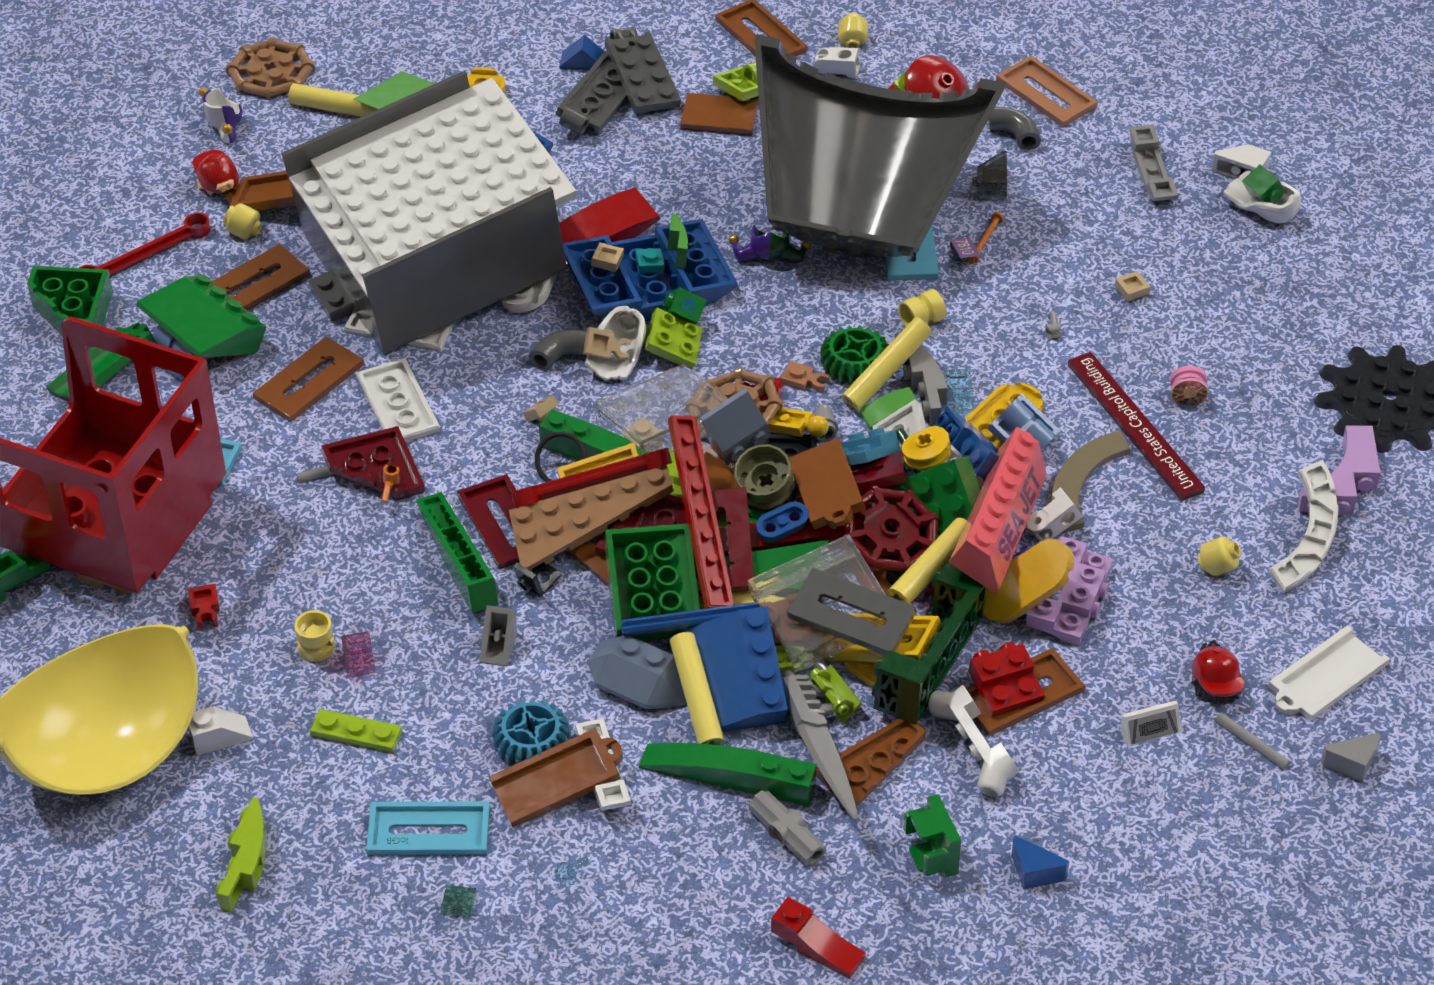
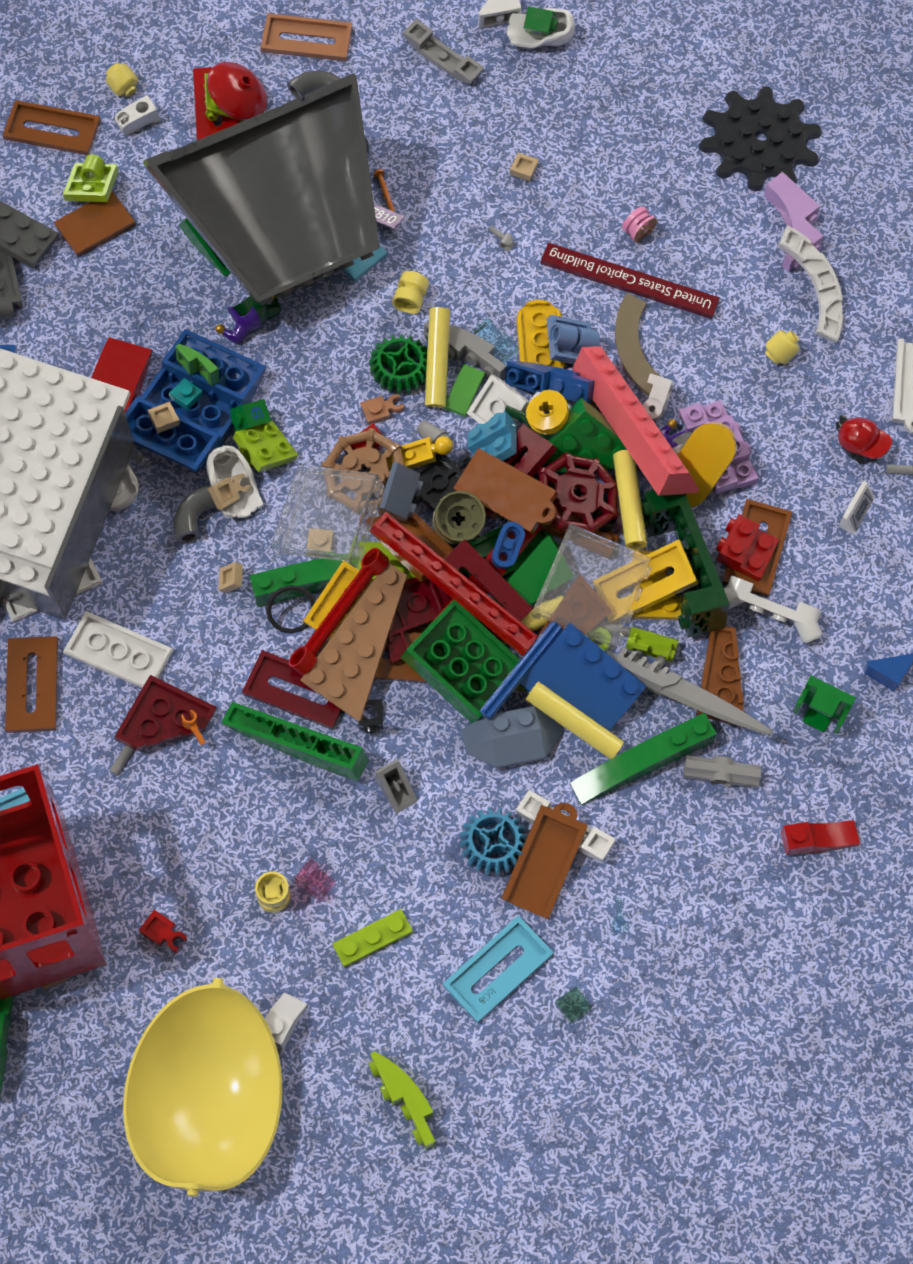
camera: 45 degrees left, 20 degrees up
dark grey piece [787,568,916,656] -> none

